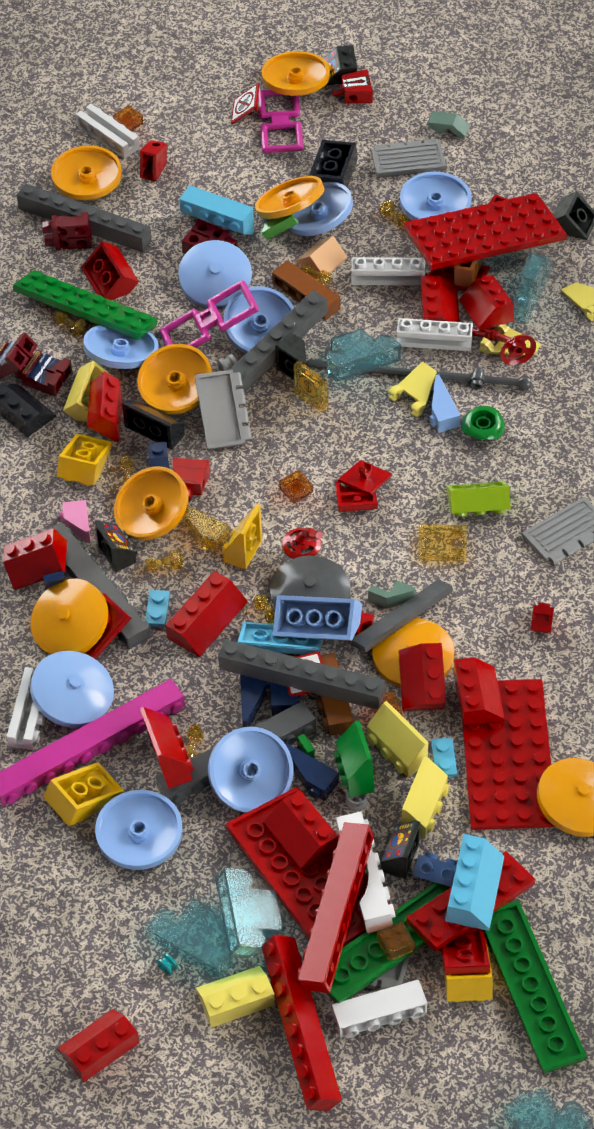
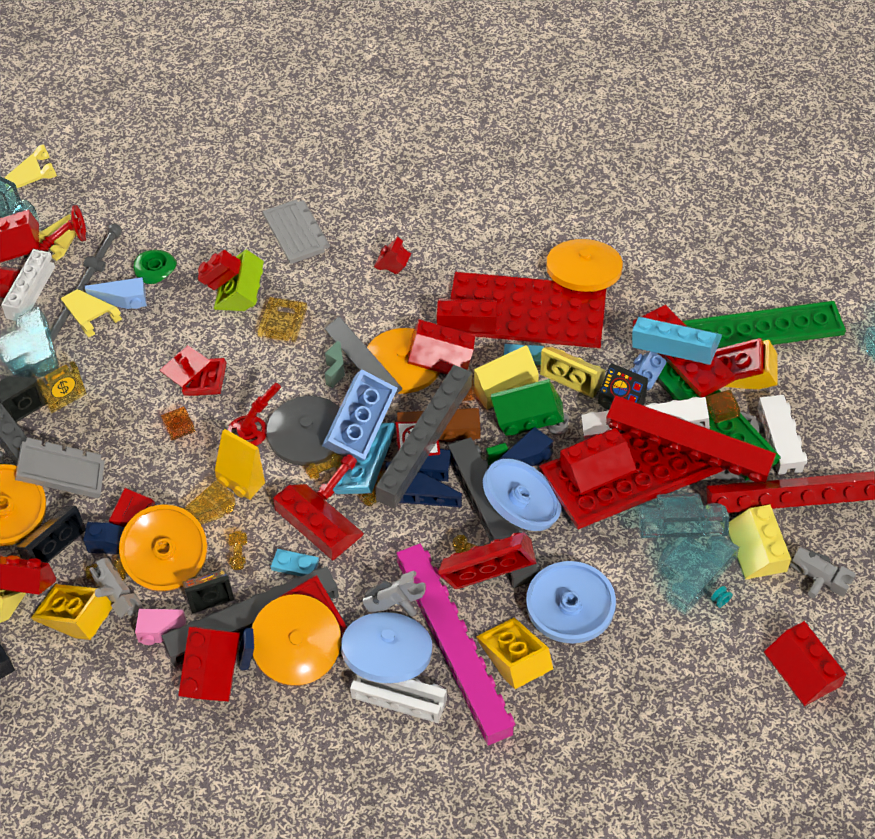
camera: 80 degrees left, 0 degrees up
none -> light grey piece [89,558,142,618]
none -> red brick [198,249,241,290]
none -> red bar [317,454,357,500]
none -> light grey piece [363,571,426,617]
none -> light grey piece [790,546,856,598]

